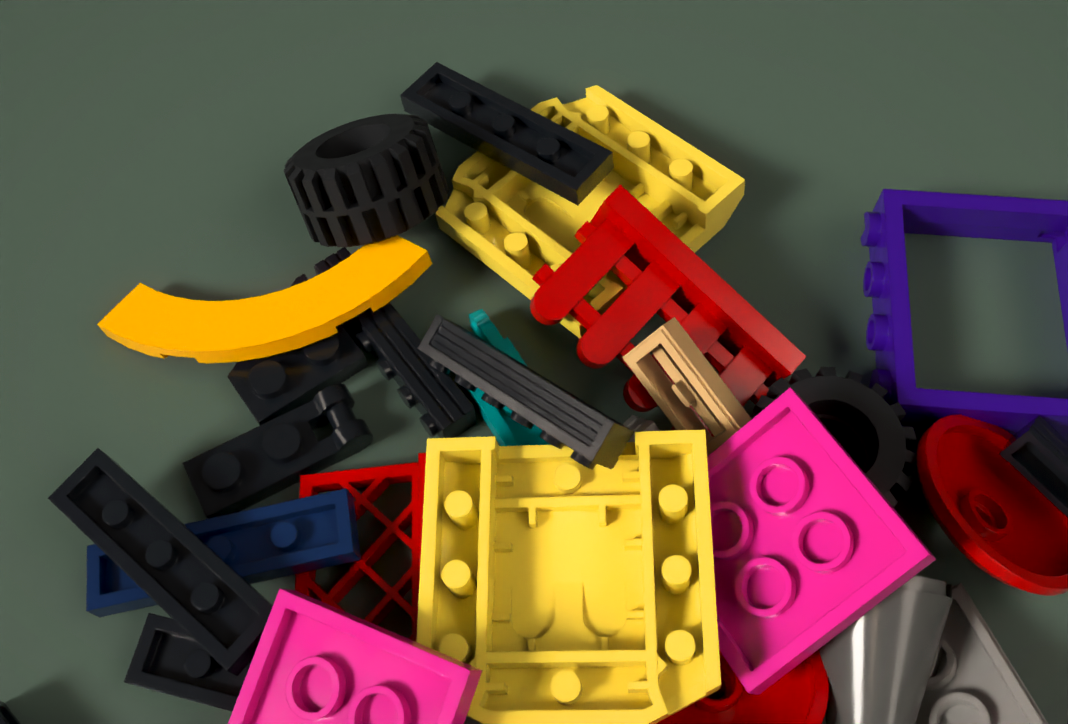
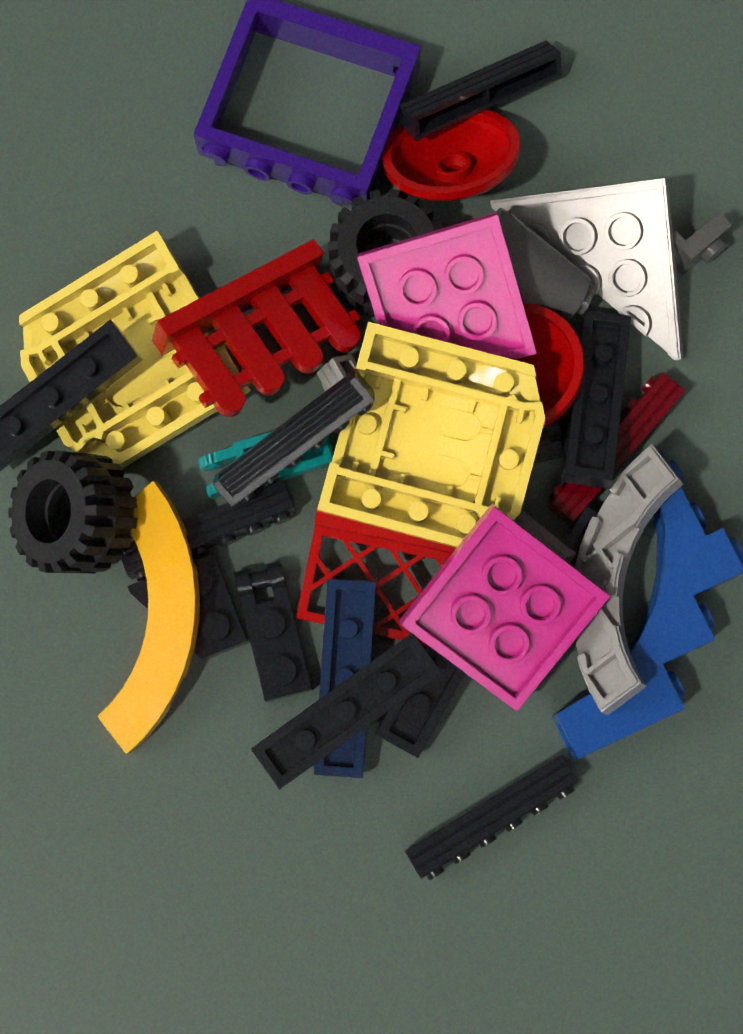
camera: 75 degrees left, 15 degrees up
tan tile [622,317,751,456] -> none

